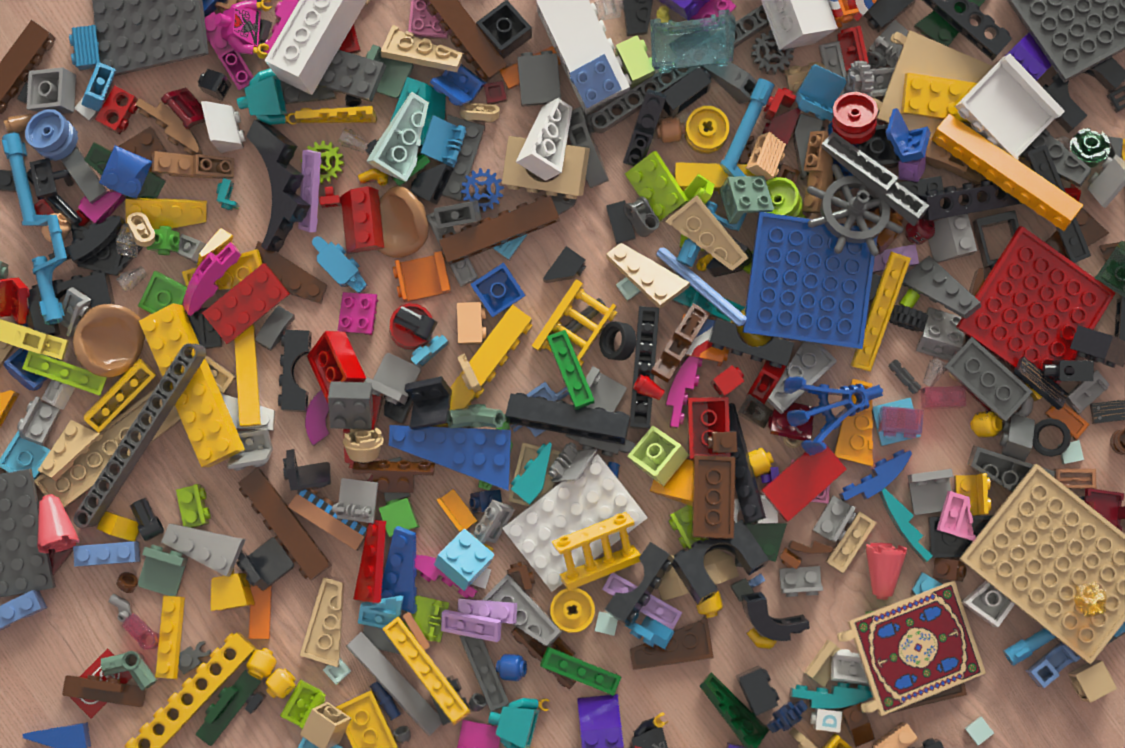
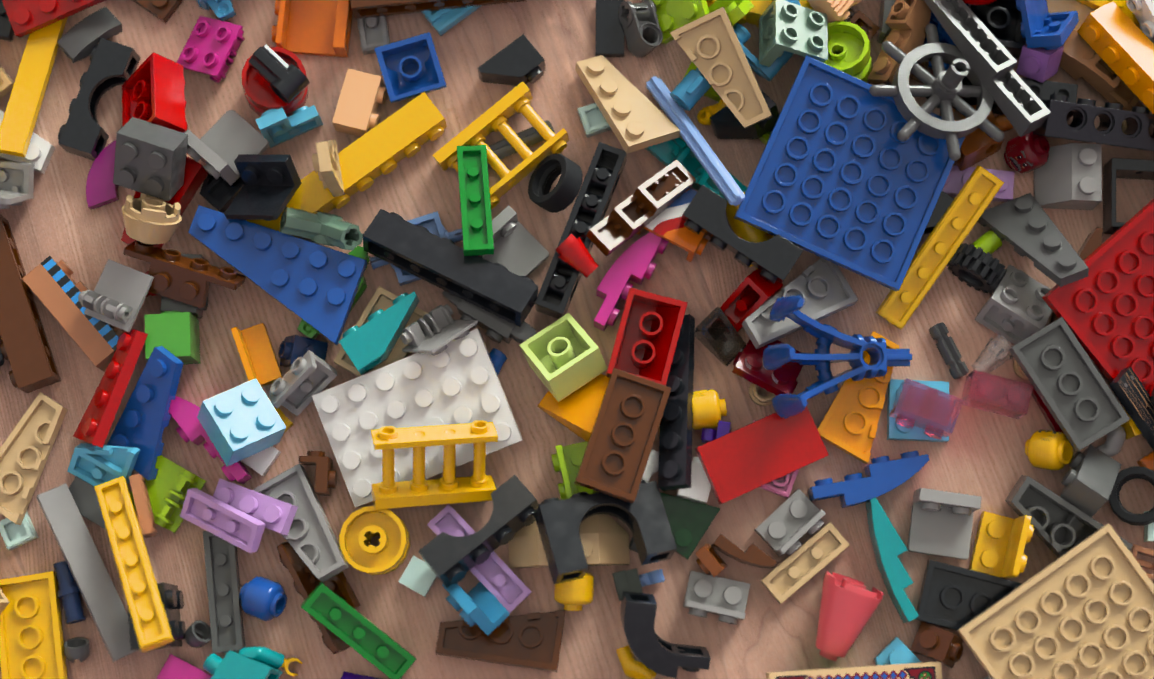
camera: 15 degrees right, 5 degrees down
black bracket [283,449,331,491] -> none
reddish brown bracket [708,432,737,453] -> none
red brick [710,365,744,397] -> none
bright pink wing [937,491,976,541] -> none

